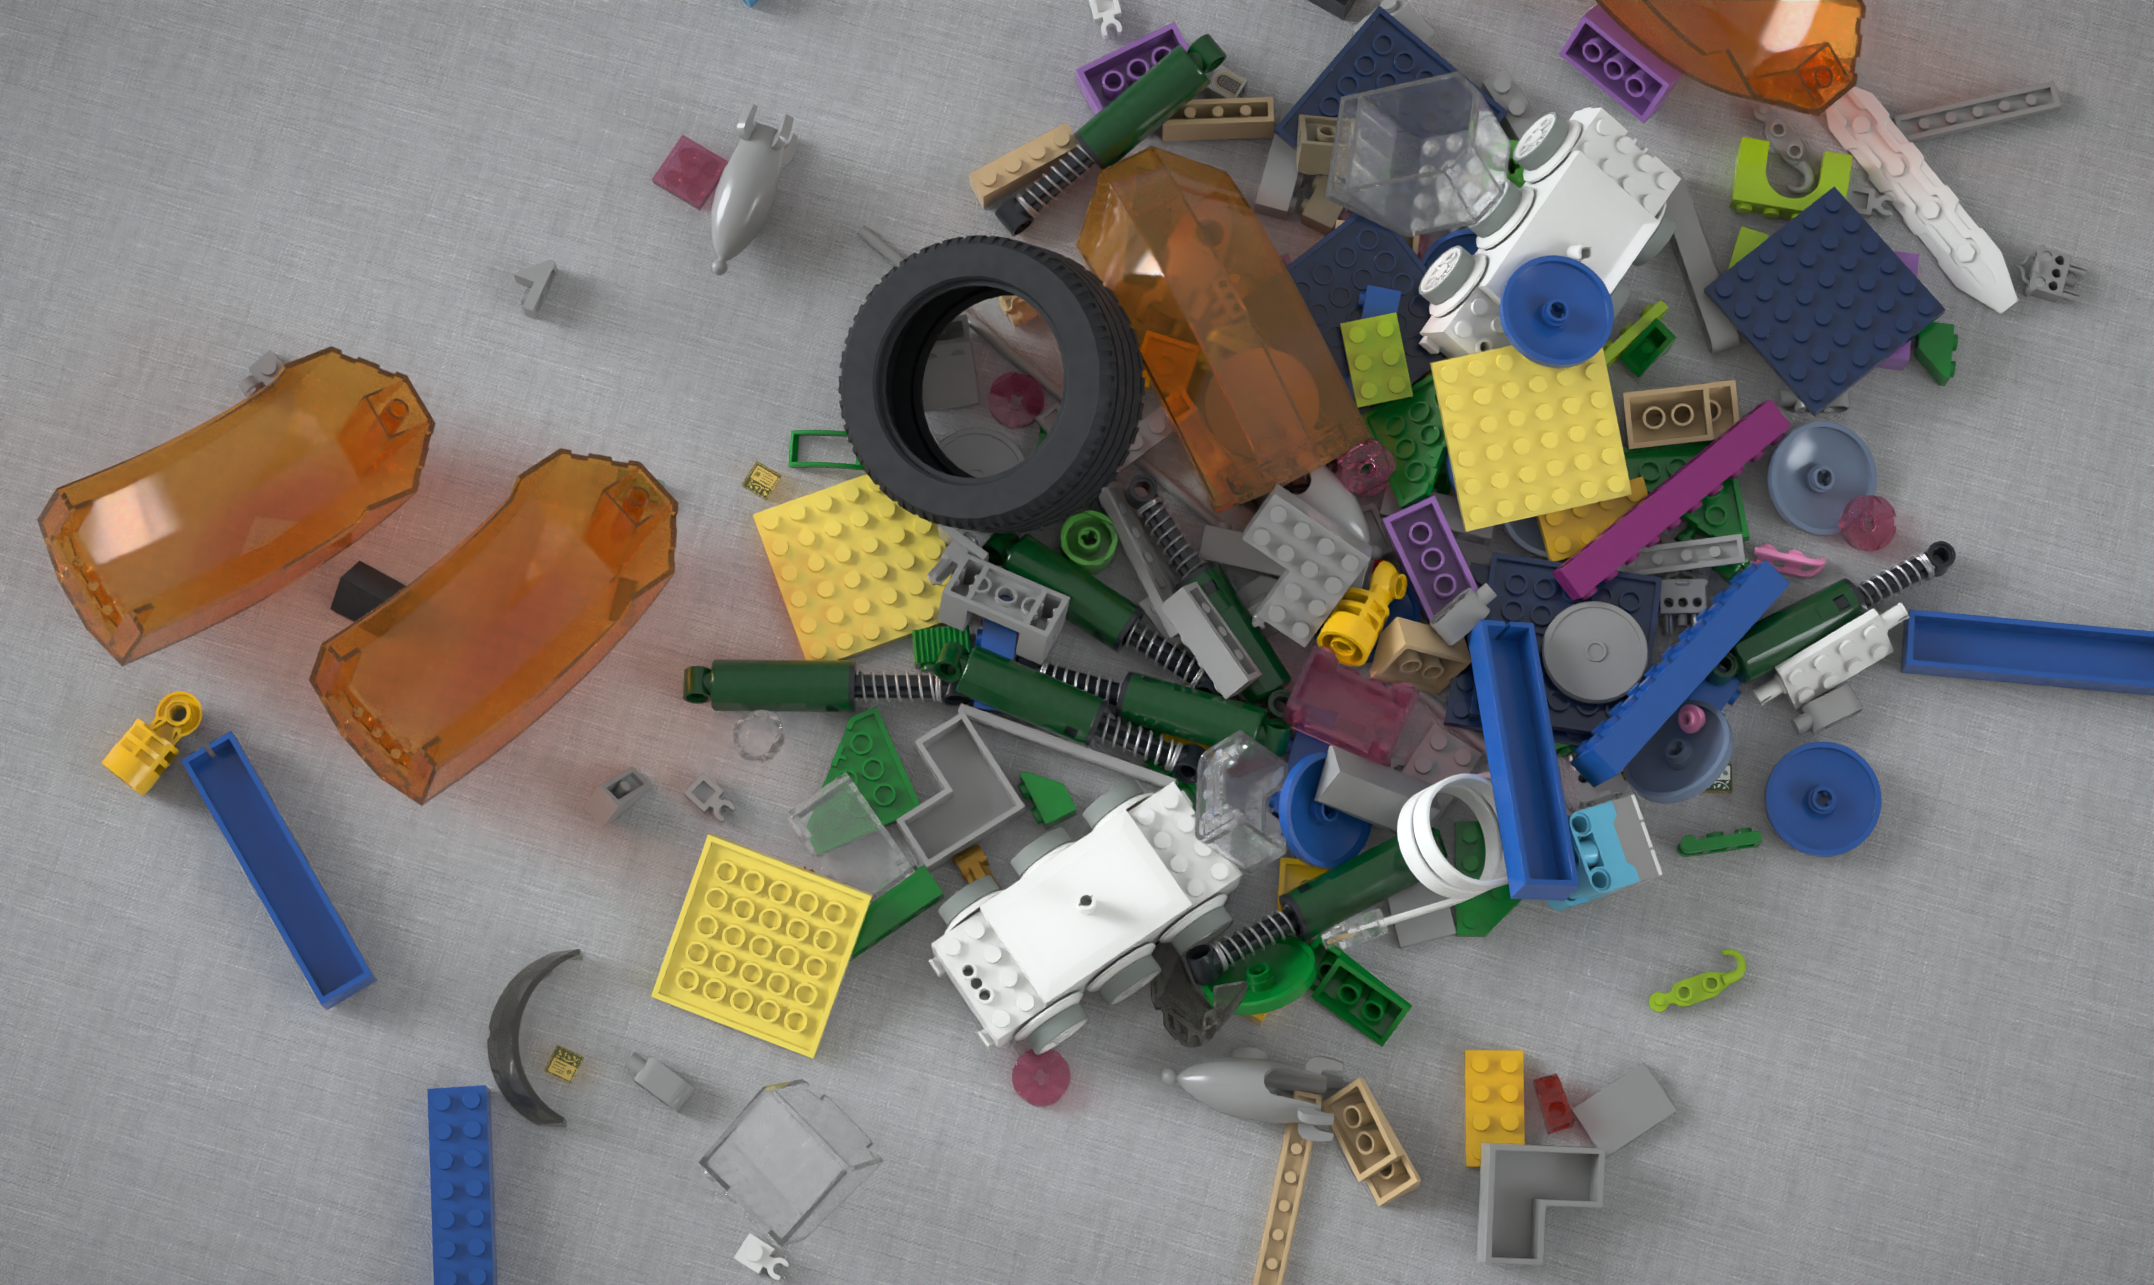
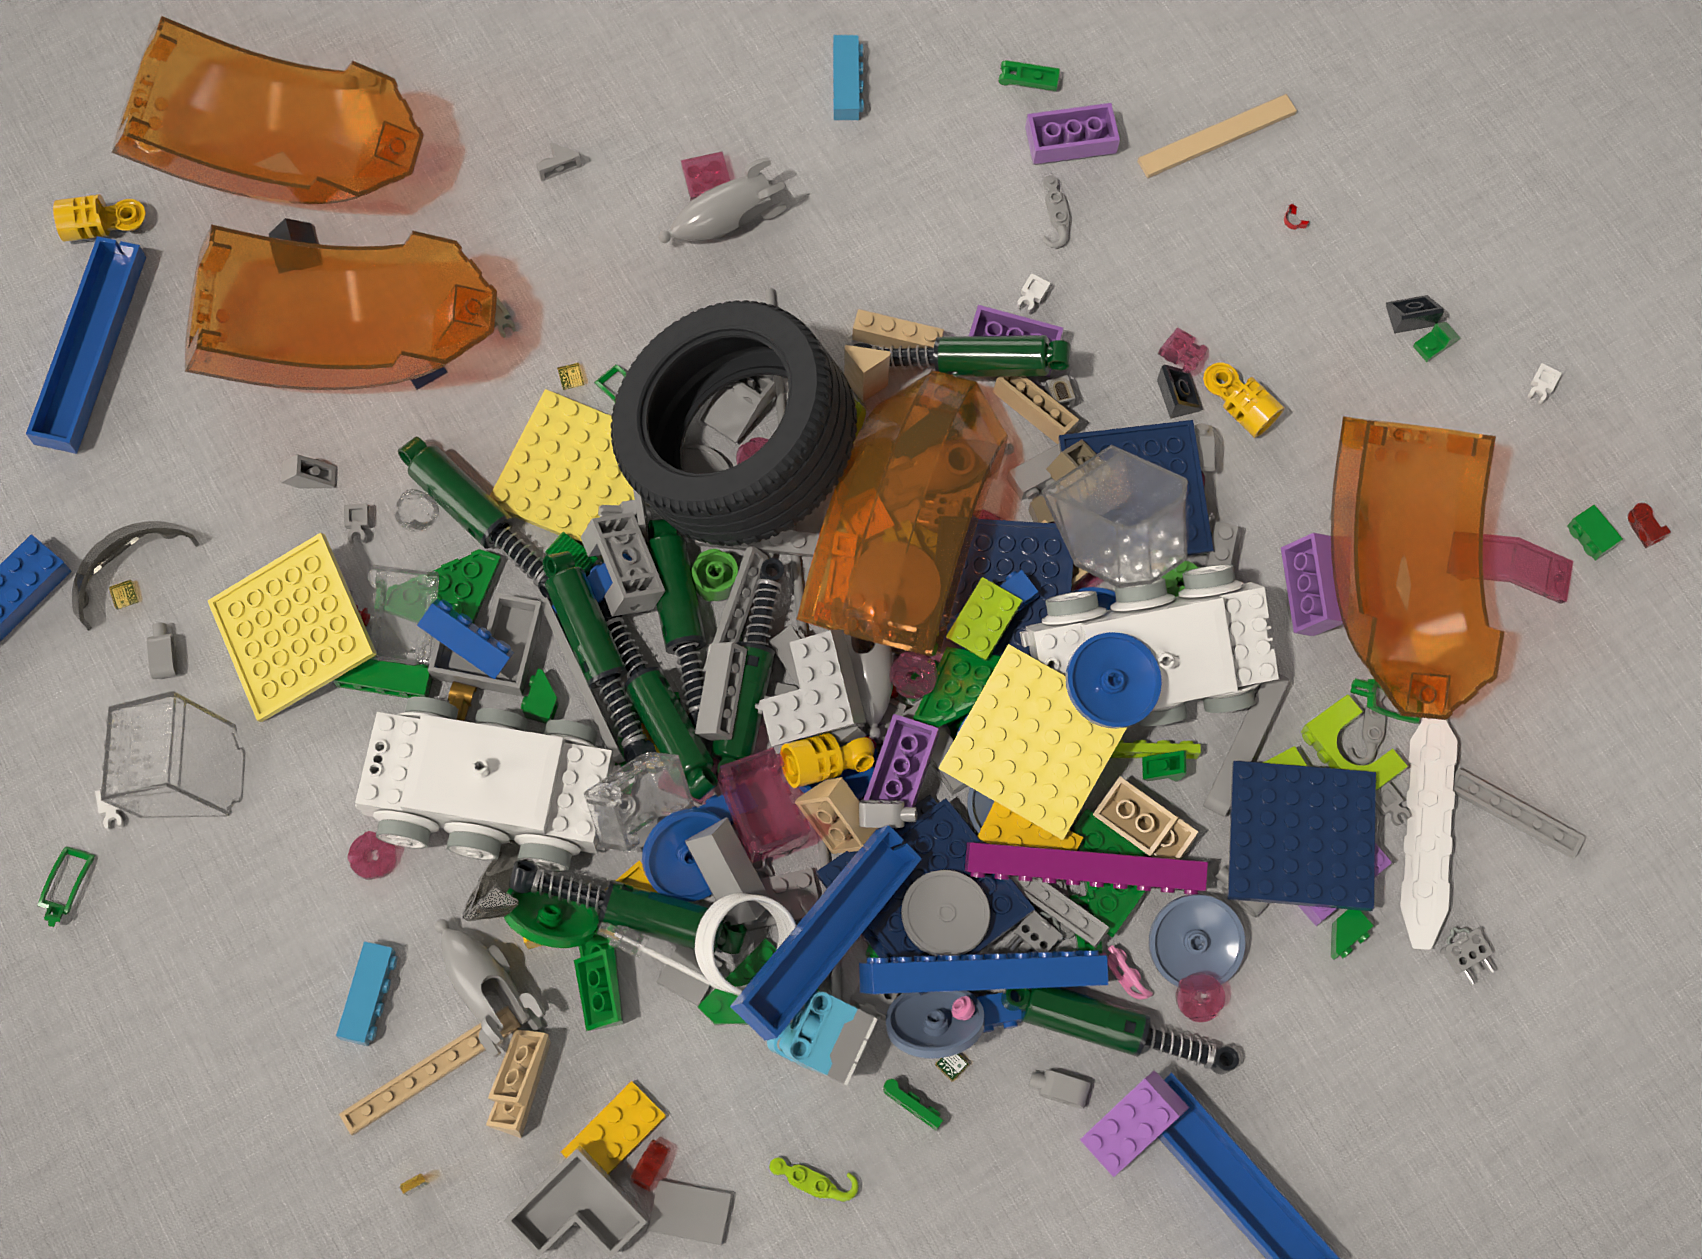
camera: 40 degrees right, 5 degrees down
white plate [1752,602,1910,710] -> none
blue dish [1764,742,1882,857] -> none
none -> dark azure brick [336,941,398,1046]
none -> blue brick [417,599,514,680]
none -> tan slope [844,345,891,403]
none -> medium lavender brick [1080,1070,1189,1177]
none -> green sword [1350,678,1421,724]

